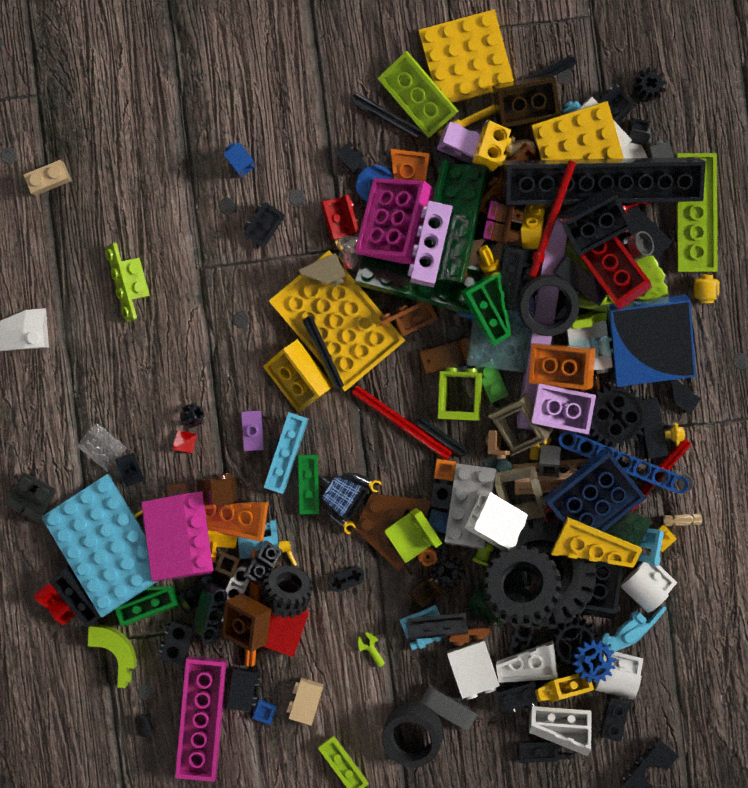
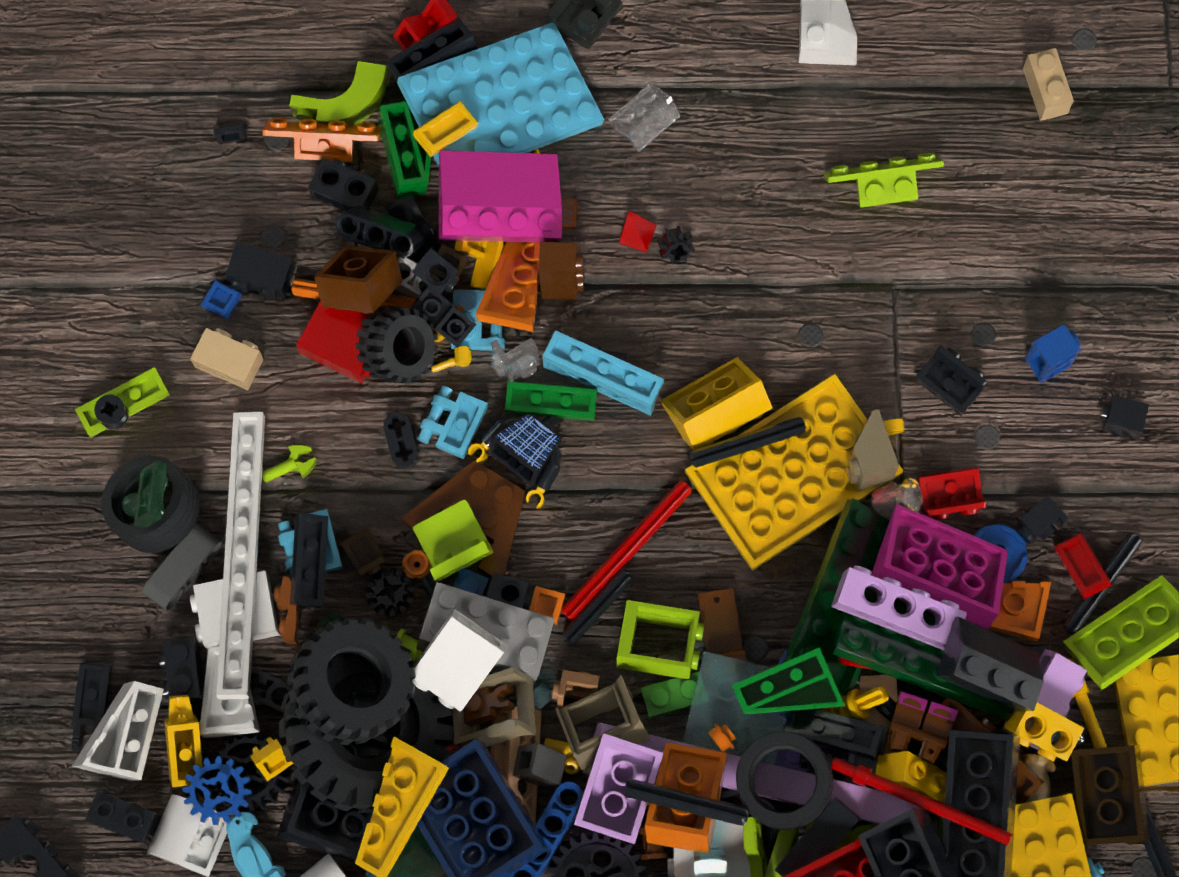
camera: 100 degrees right, 15 degrees down
black bracket [115,452,144,487] -> none
dark pink brick [175,656,228,782] -> none
medium lavender plate [241,410,264,451] -> none
dark orange bracket [375,300,438,336] -> none
none -> black wheel [94,394,129,430]
none -> clear green plate [122,460,168,529]
none -> white plate [216,412,265,700]
none -> yellow tile [250,737,294,781]
none -> orange bracket [262,118,382,162]
none -> black brick [412,247,459,294]
none -> yellow tile [413,101,478,157]
none -> medium azure plate [417,386,488,459]
none -> reddish brown plate [463,684,515,727]
none -> clear bracket [490,338,540,382]
none -> black axle [624,779,749,826]
none -> orange plate [708,723,736,752]
none -> yellow tile [883,419,905,436]
none -> black slope [936,617,1044,711]
none -> red tile [1054,533,1112,599]
none -> black brick [1099,395,1149,440]

